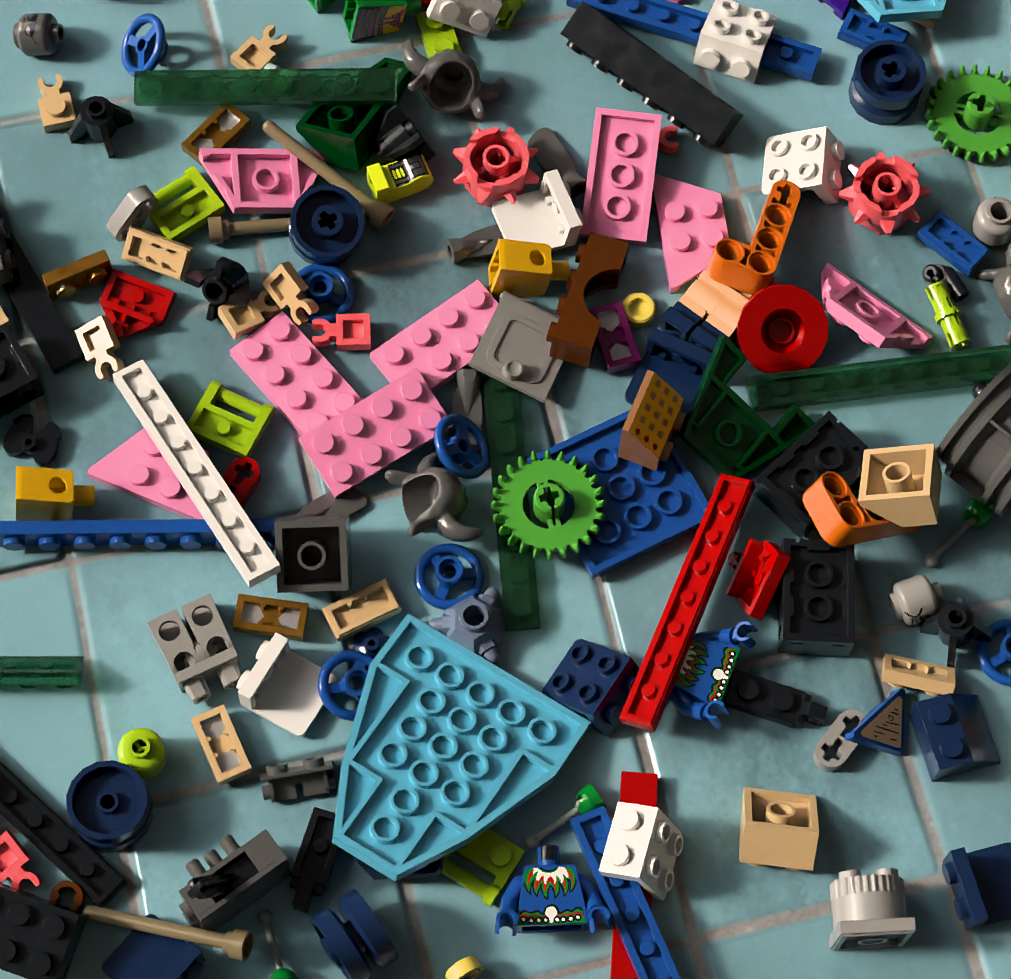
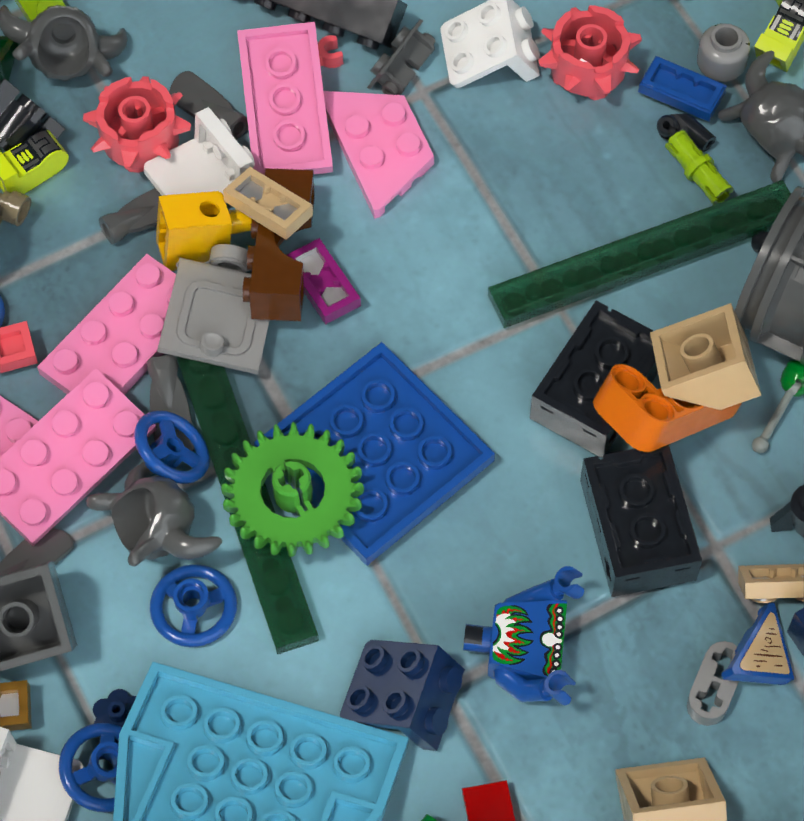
camera: 10 degrees left, 5 degrees down
tan plate [322,578,402,642] -> none
sand blue rock [428,587,502,665] -> none
slope [618,370,687,471] -> none
red tile [619,474,756,732] -> none
light yellow tile [622,293,656,328] -> none
dark blue bracket [625,327,712,424] -> none
light nougat hips [660,269,753,353] -> none
dark green wing [679,335,815,477] -> none
orange beam [706,180,801,295] -> none
black hinge [724,670,828,728] -> none
red slope [726,538,791,620] -> none
red piece [737,276,828,376] -> none
bright pink wing [820,263,933,349] -> none
light grey head [888,574,944,626] -> none
none -> light grey tile [209,244,249,273]
none -> tan piece [223,167,313,240]
none -> dark grey hinge [367,19,435,95]

